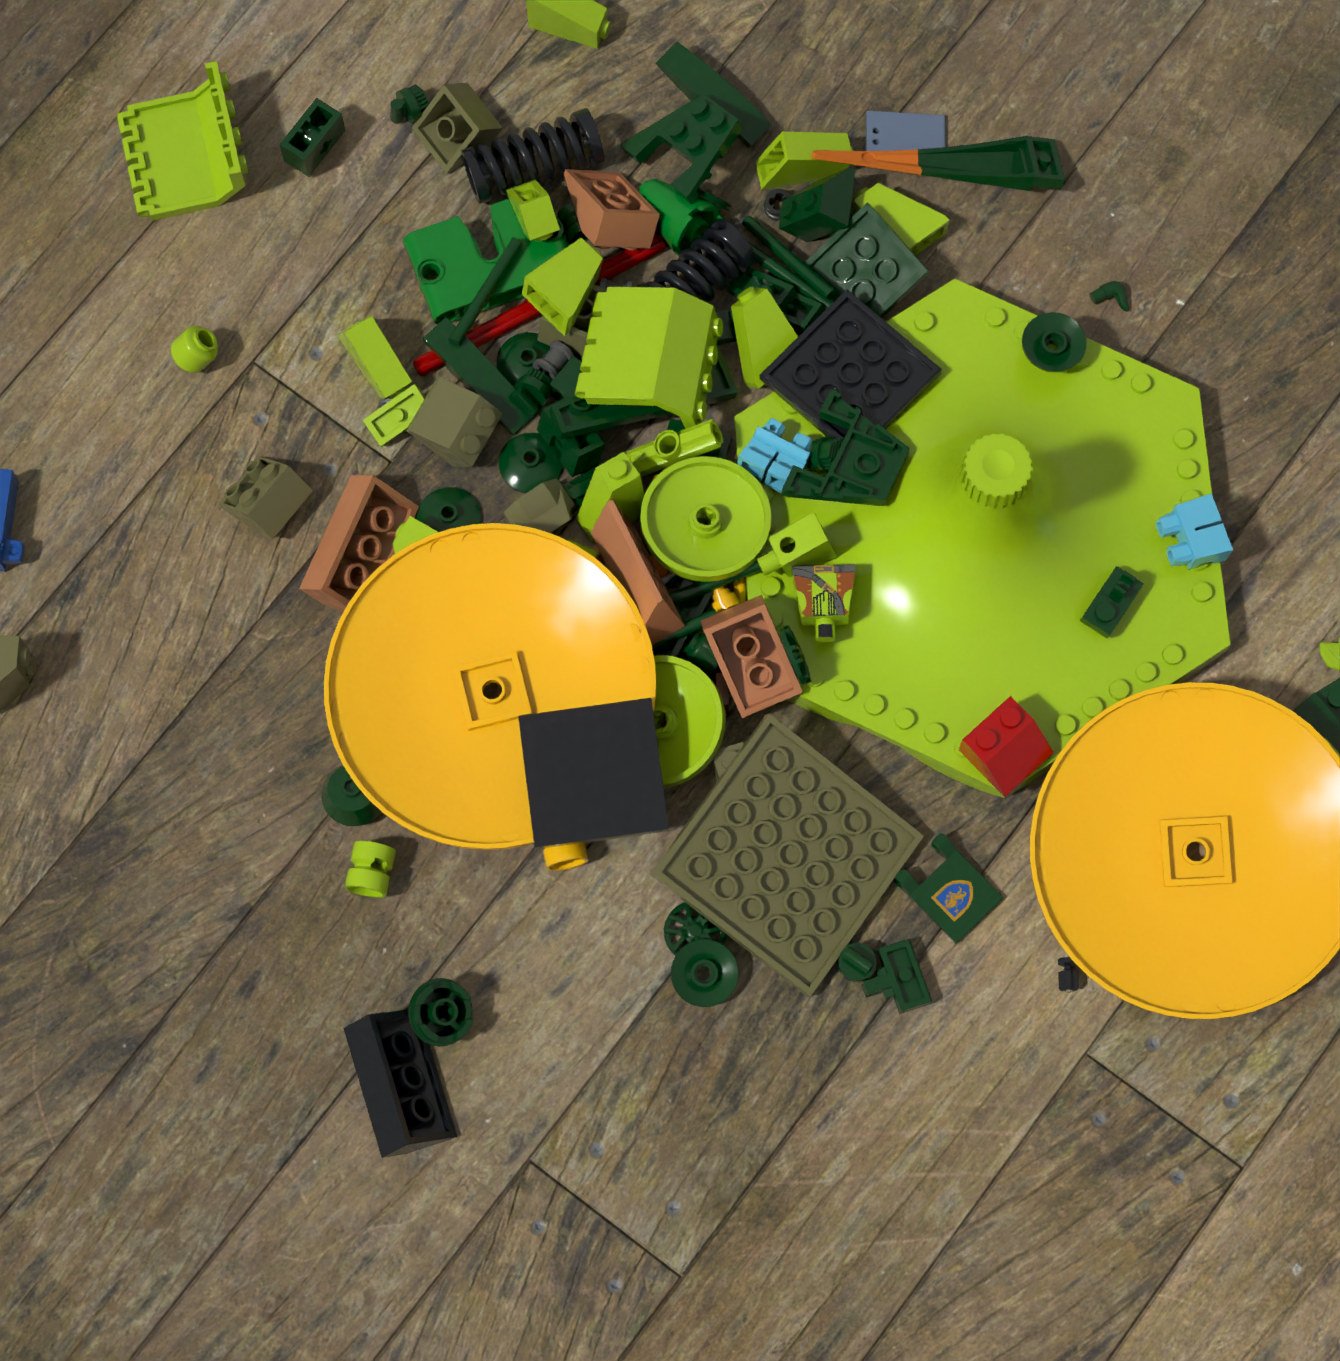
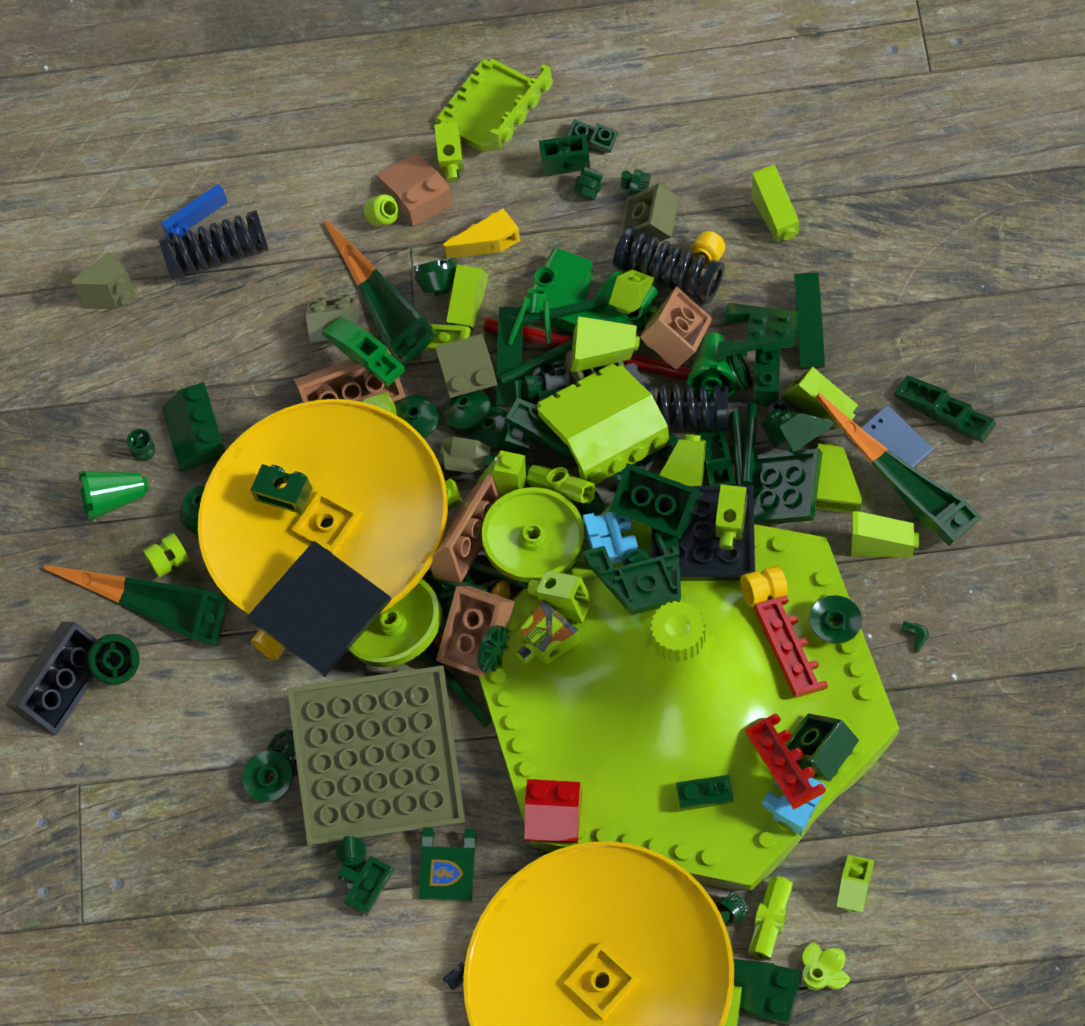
camera: 55 degrees right, 10 degrees down
none -> dark green plate [44,565,230,646]
none -> green cone [78,471,149,520]
none -> dark green wheel [127,428,156,462]
none -> black piece [159,210,269,280]
none -> dark green slope [162,382,226,472]
none -> dark green brick [250,464,313,514]
none -> green slope [322,317,405,387]
none -> dark green plate [324,220,438,368]
none -> nougat slope [377,152,453,227]
none -> dark green cone [413,257,457,296]
none -> dark green bar [420,648,492,727]
none -> lime torso [434,122,464,183]
none -> yellow slope [443,209,521,259]
none -> dark green dish [443,390,491,430]
none -> dark green bar [499,339,573,385]
none -> green plant [508,289,551,345]
none -> dark green slope [567,119,619,153]
none -> dark green piece [573,166,603,201]
none -> dark green slope [609,463,703,538]
none -> yellow head [690,231,726,267]
none -> lime torso [715,485,747,550]
none -> dark green piece [716,891,749,925]
none -> yellow wheel [740,565,788,607]
none -> red hinge [745,714,826,810]
none -> lime piece [748,876,793,961]
none -> red hinge [753,596,829,699]
none -> dark green brick [754,349,780,406]
none -> dark green slope [785,713,859,782]
none -> lime slope [836,855,874,912]
none -> lime slope [851,511,919,557]
none -> dark green slope [894,375,996,443]

